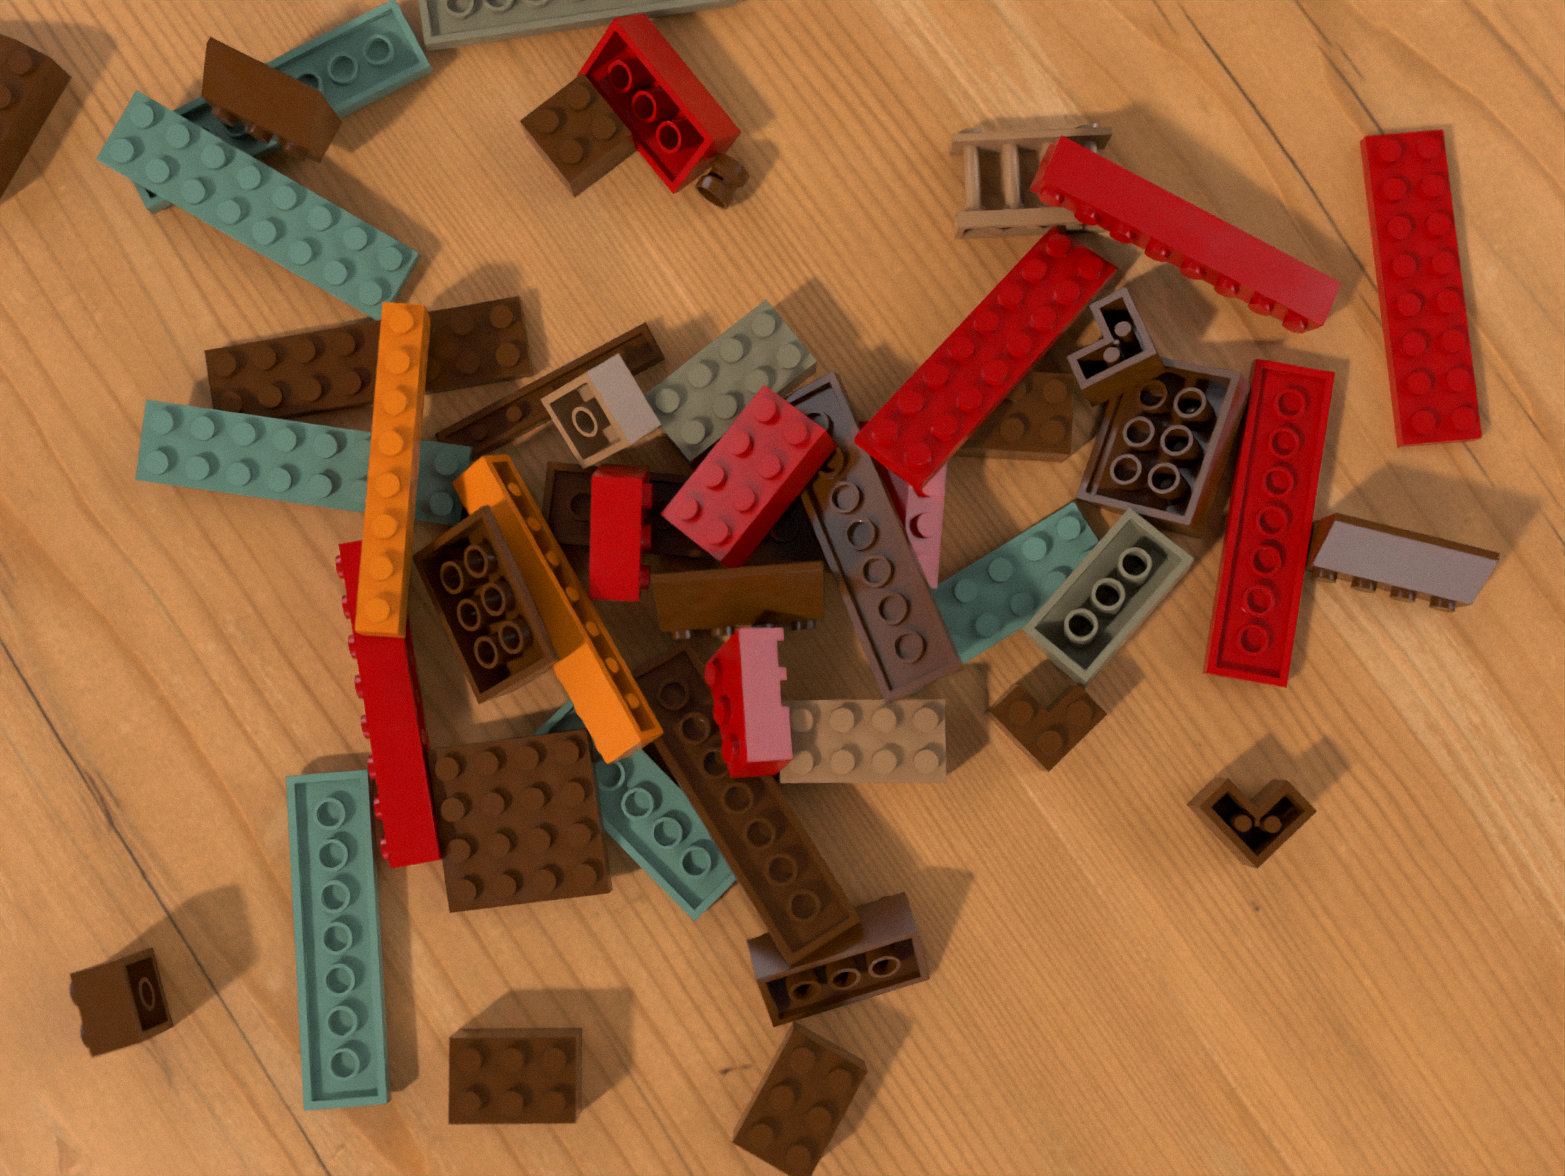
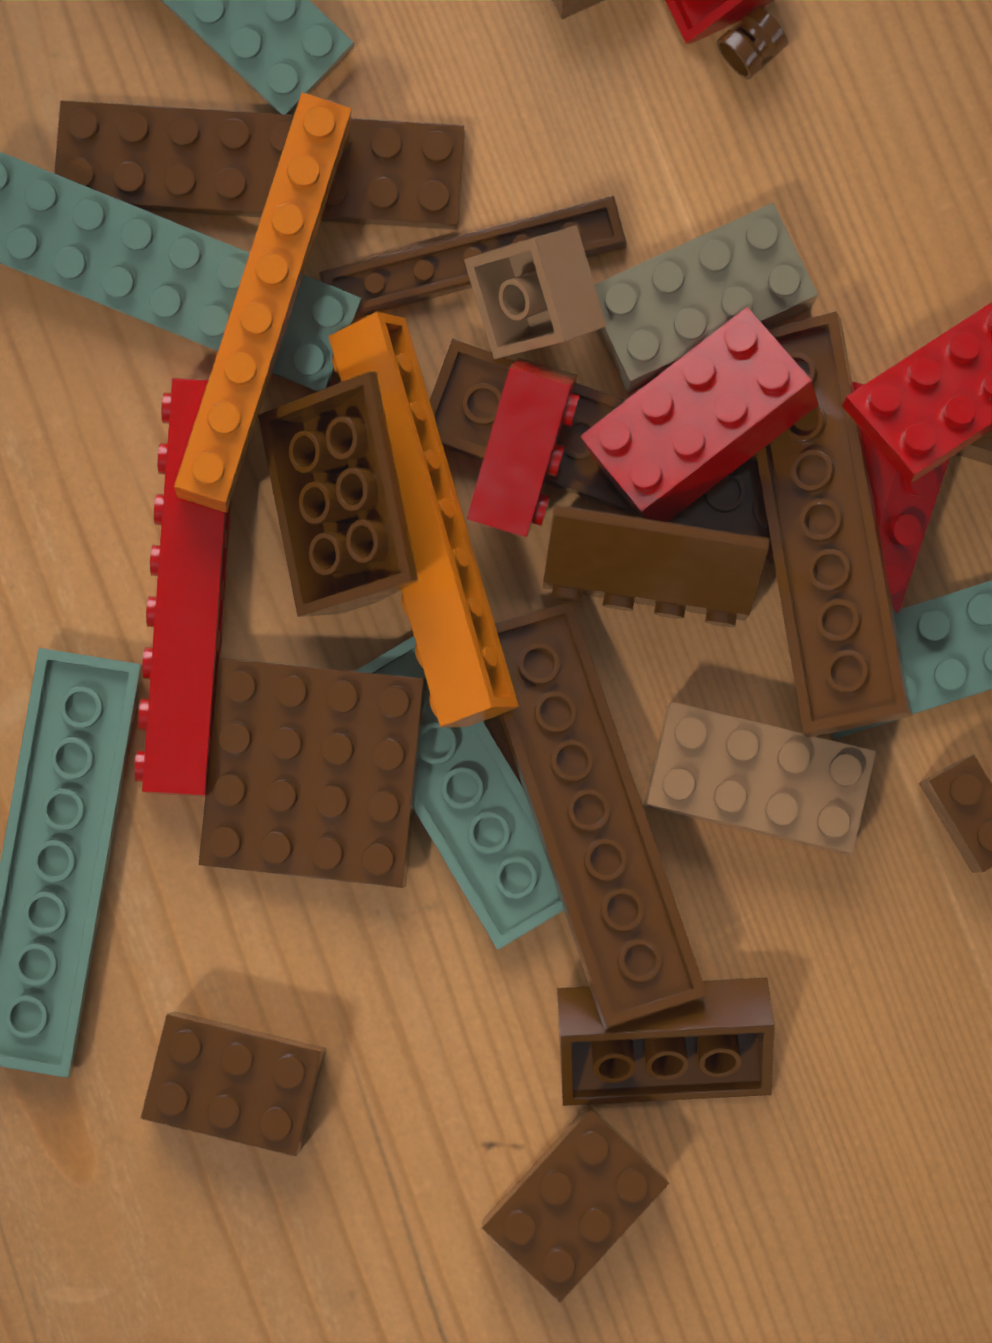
camera: 20 degrees right, 0 degrees up
wedge [705,627,793,778] -> none

